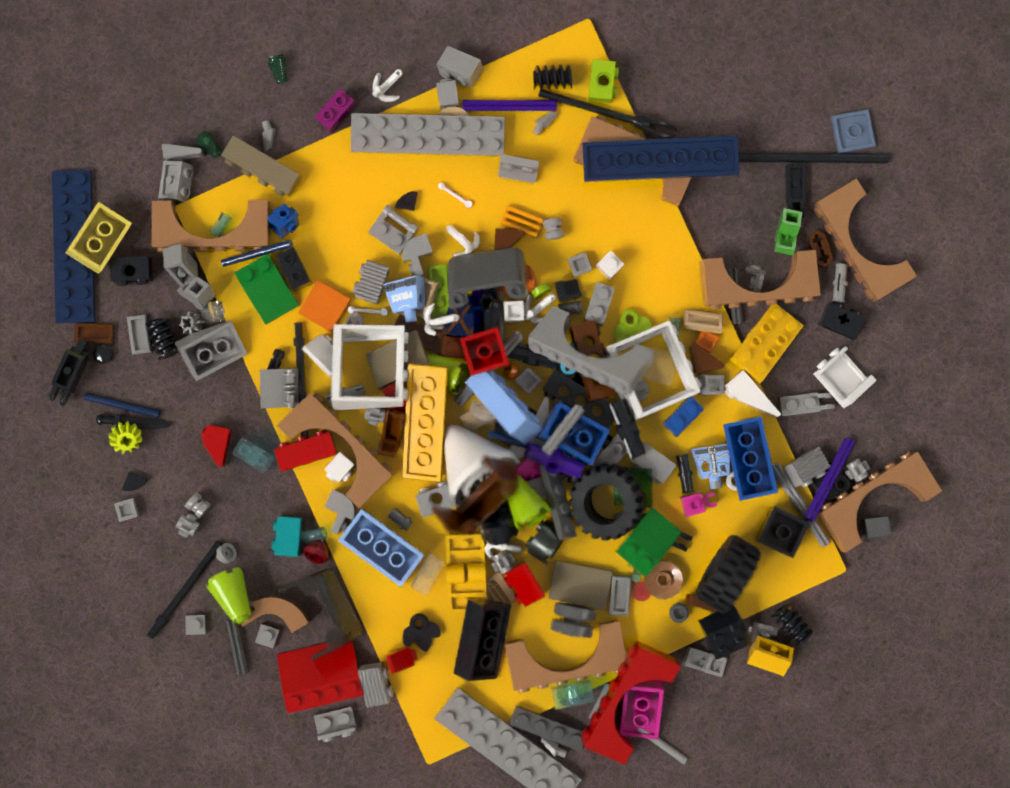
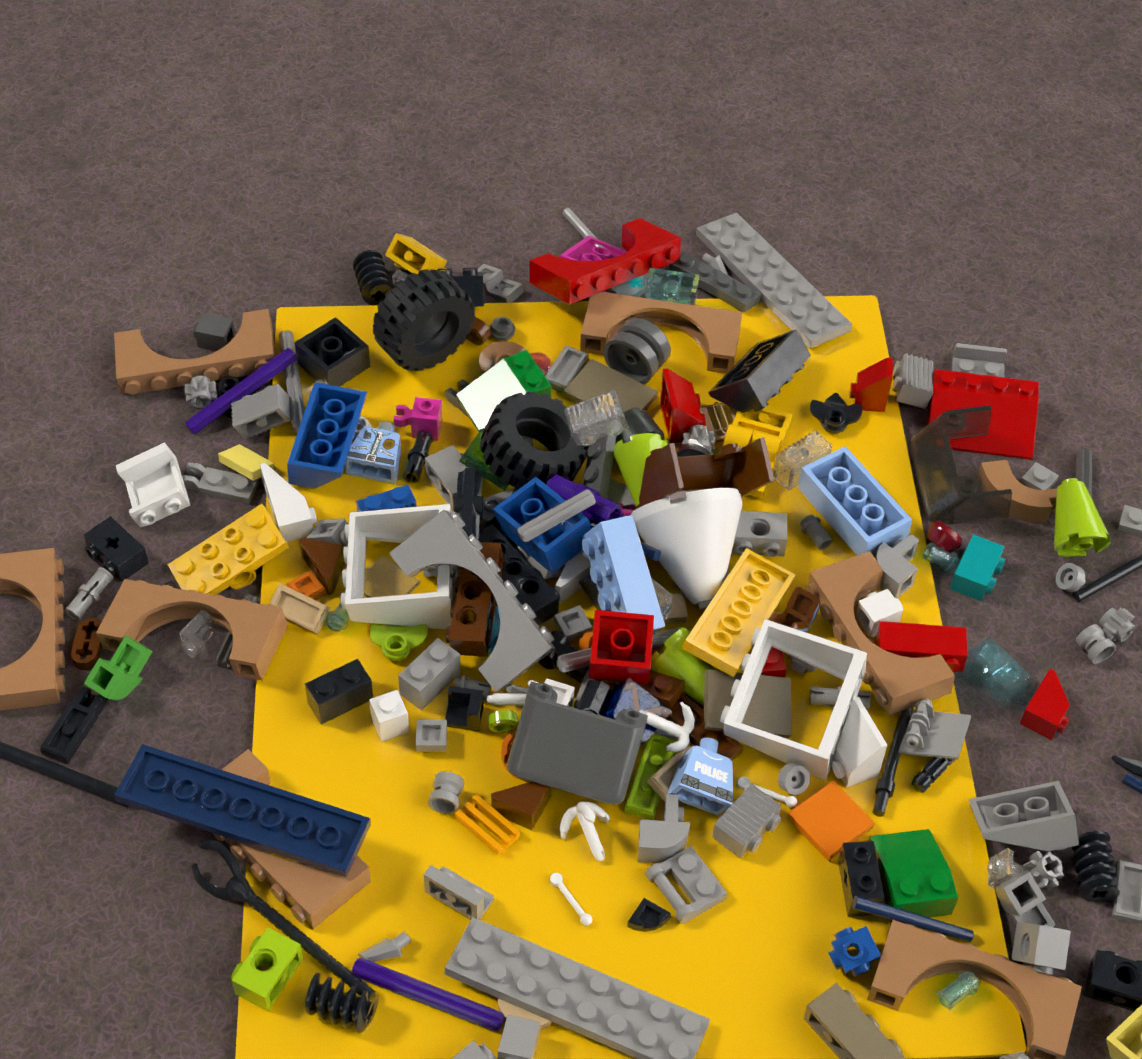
camera: 155 degrees left, 35 degrees down
none -> light yellow tile [218,444,274,481]
none -> black brick [305,659,373,725]
none -> clear brick [564,390,629,447]

